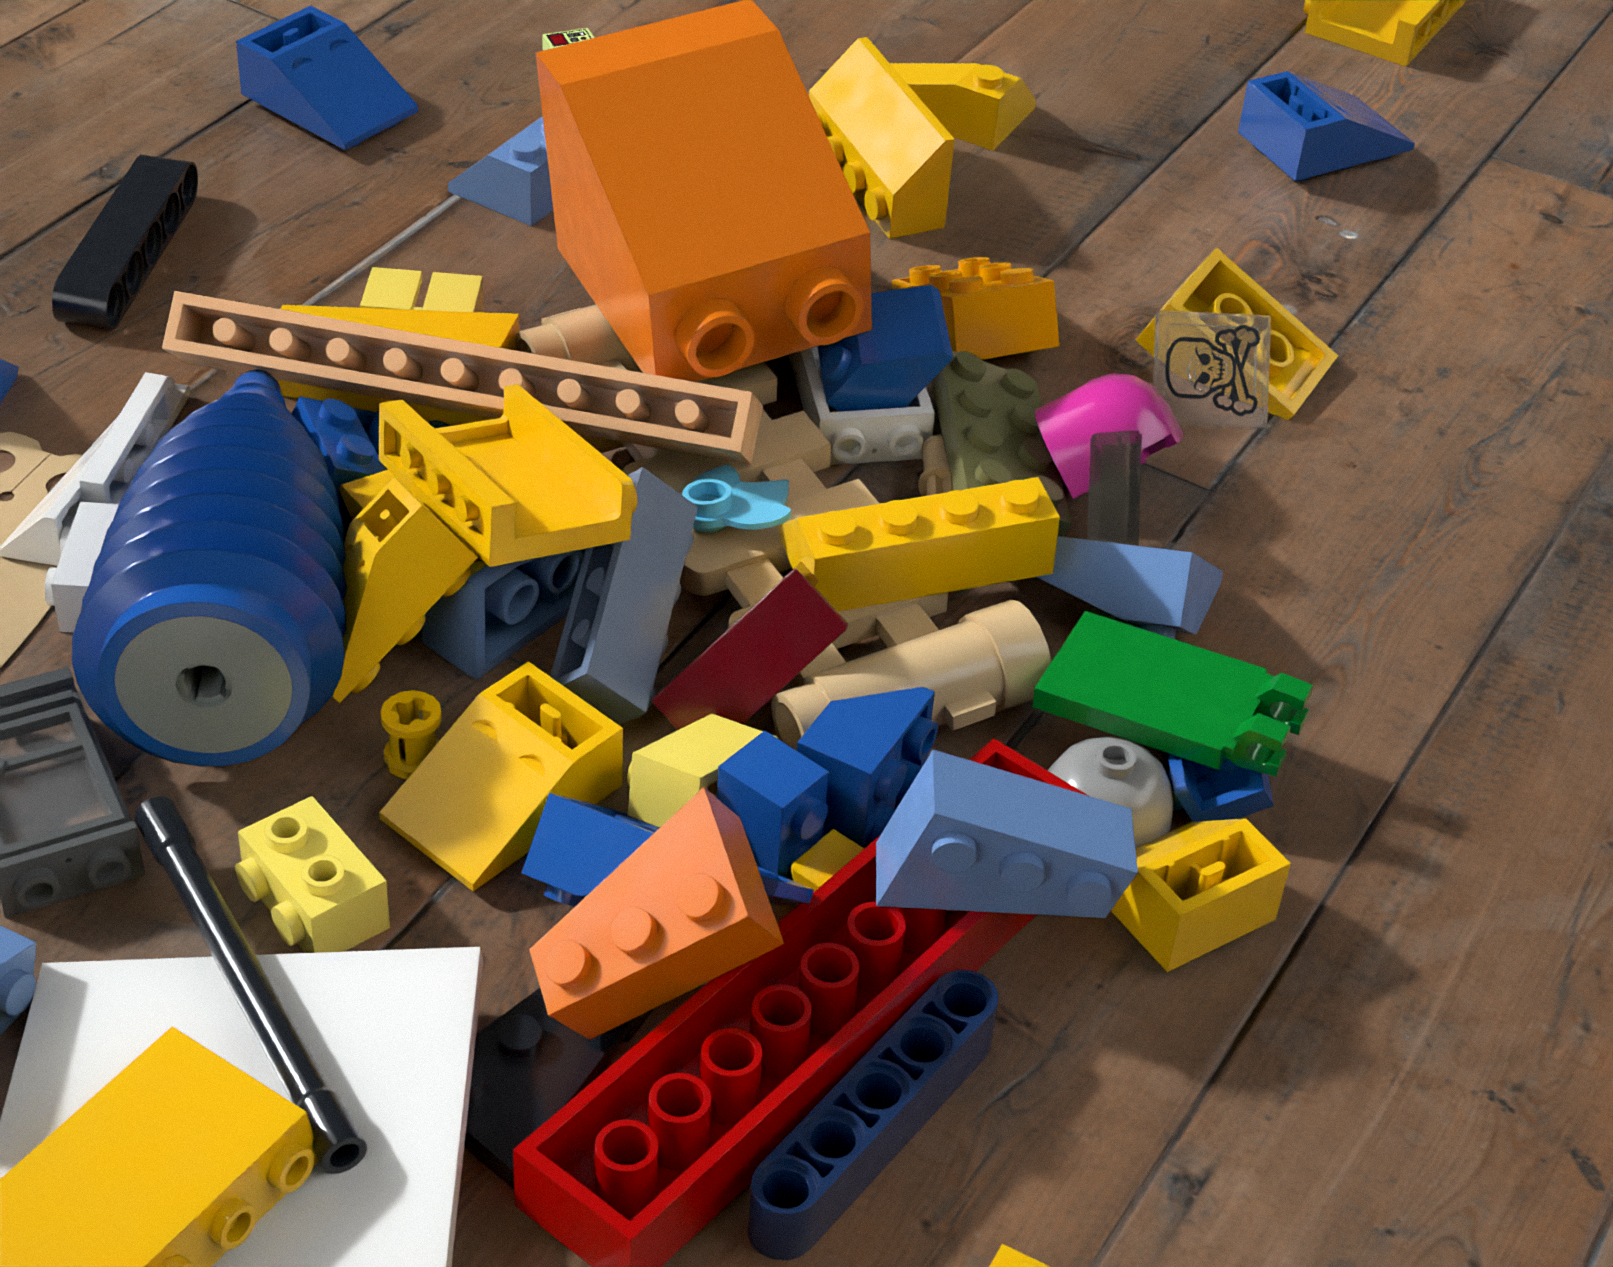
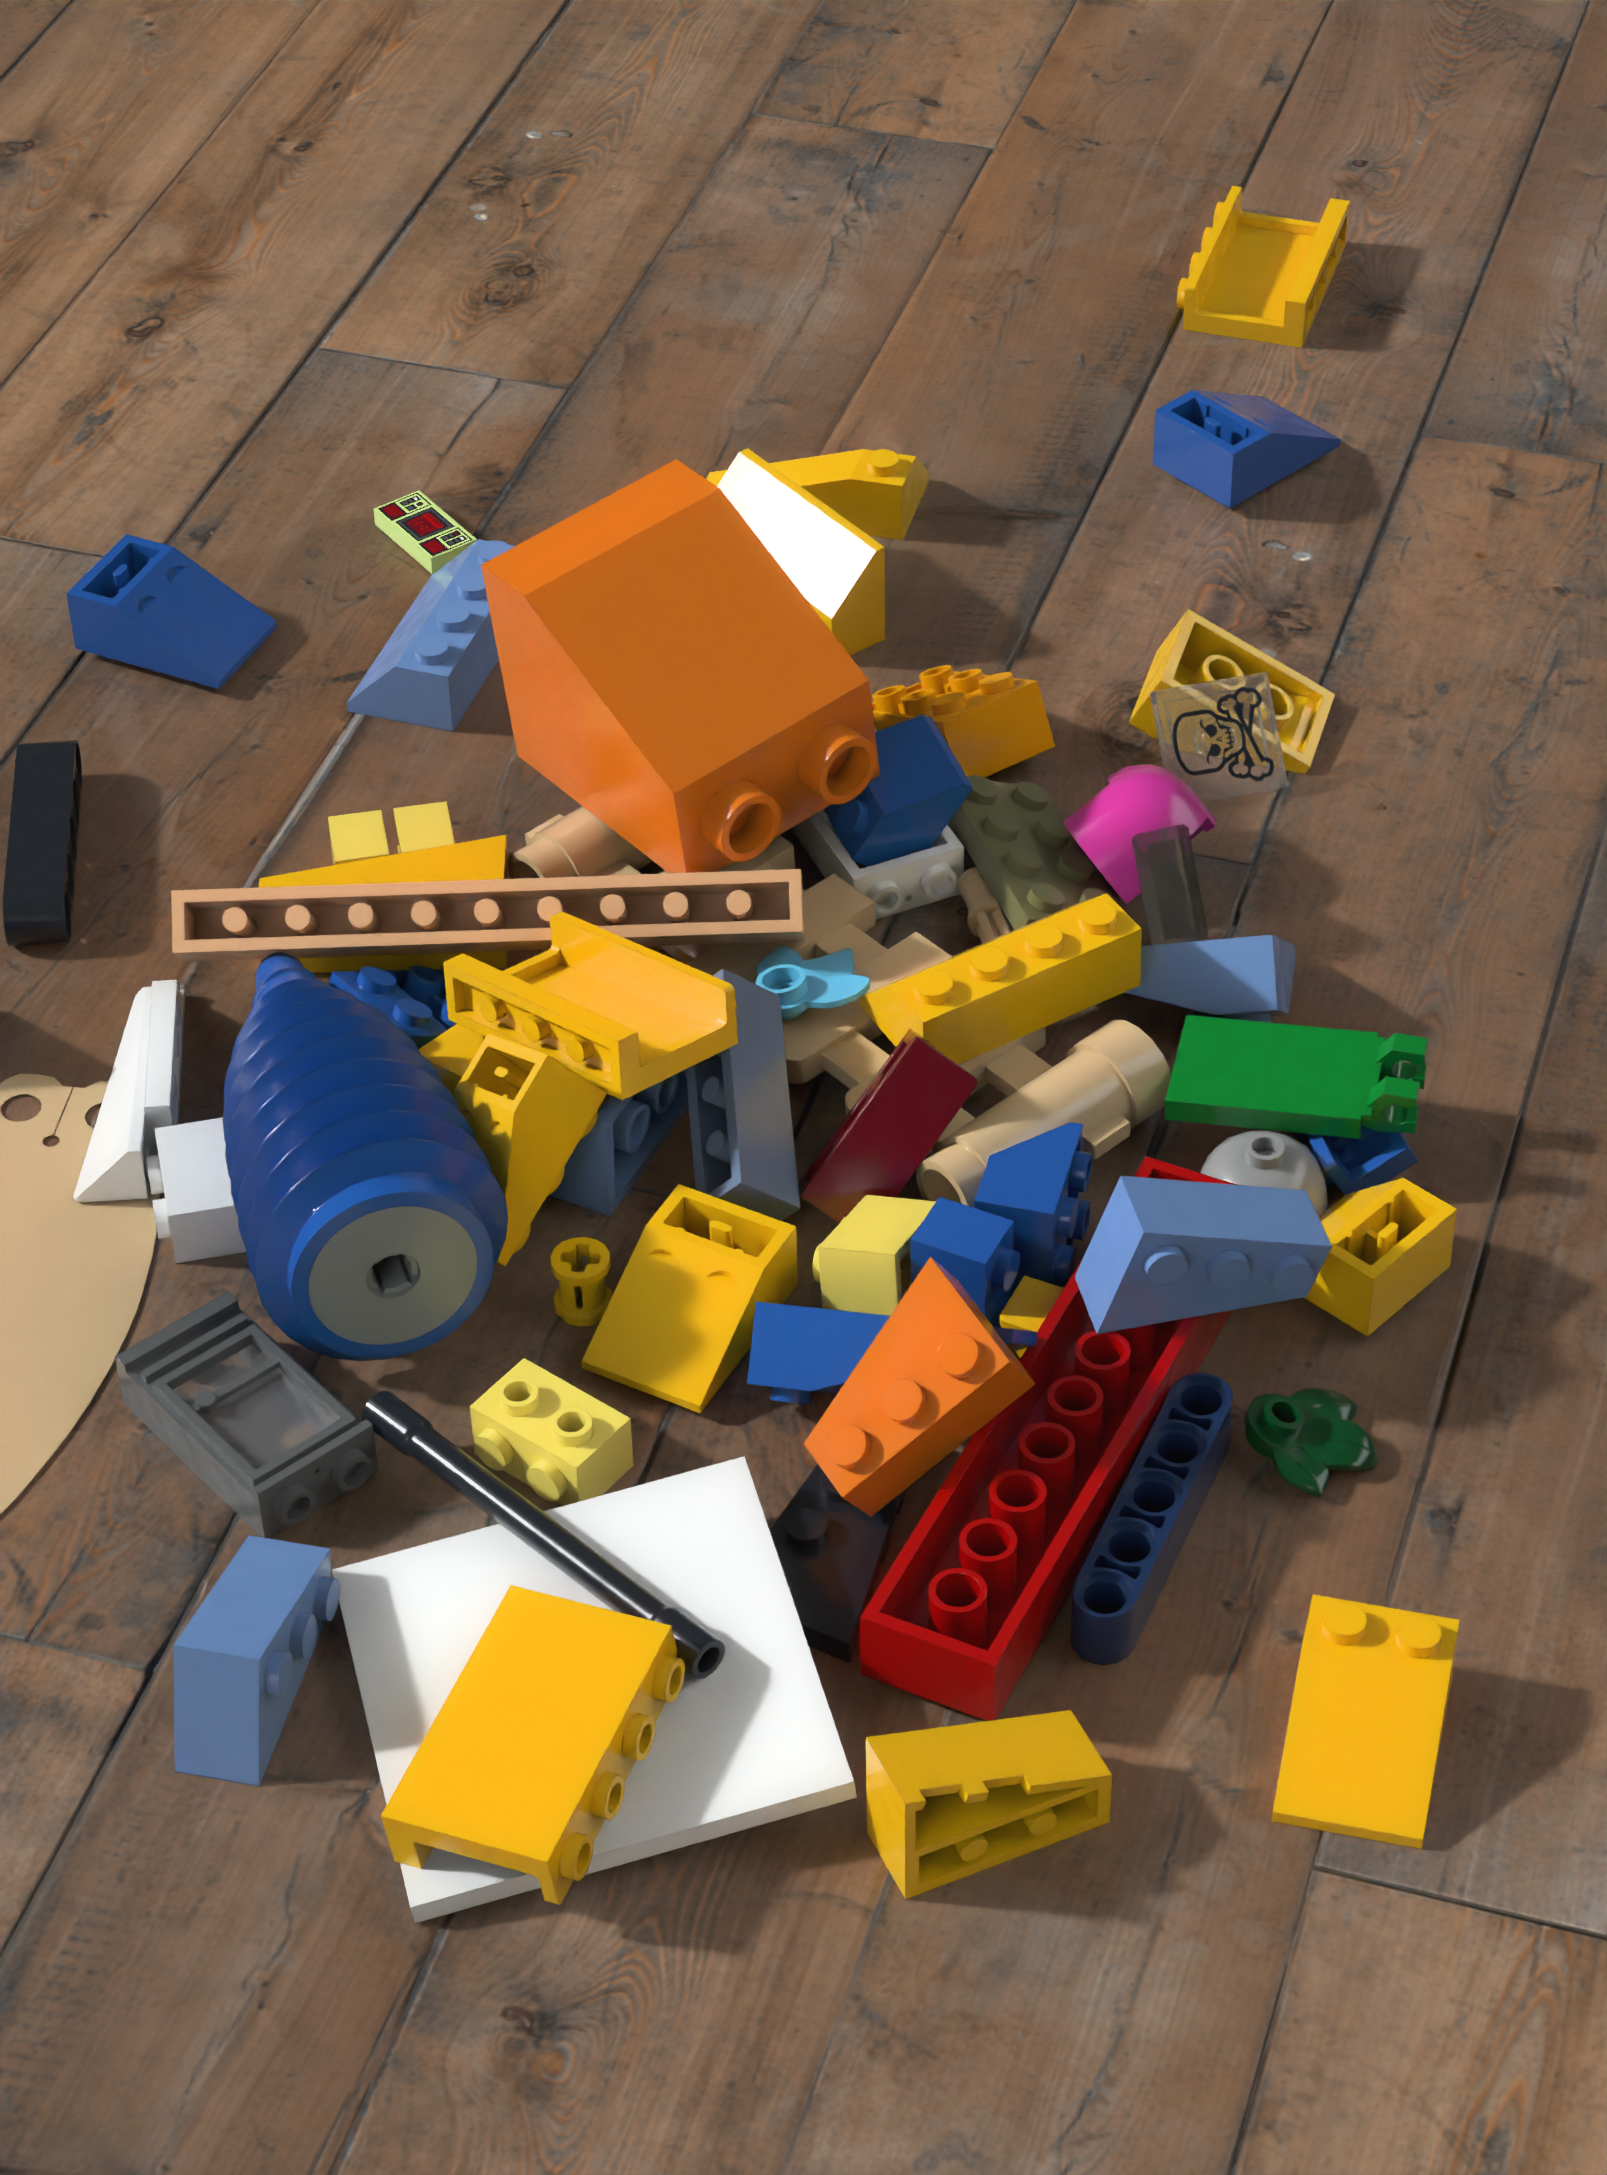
camera: 10 degrees left, 0 degrees up
none -> dark green plate [1244,1388,1378,1497]

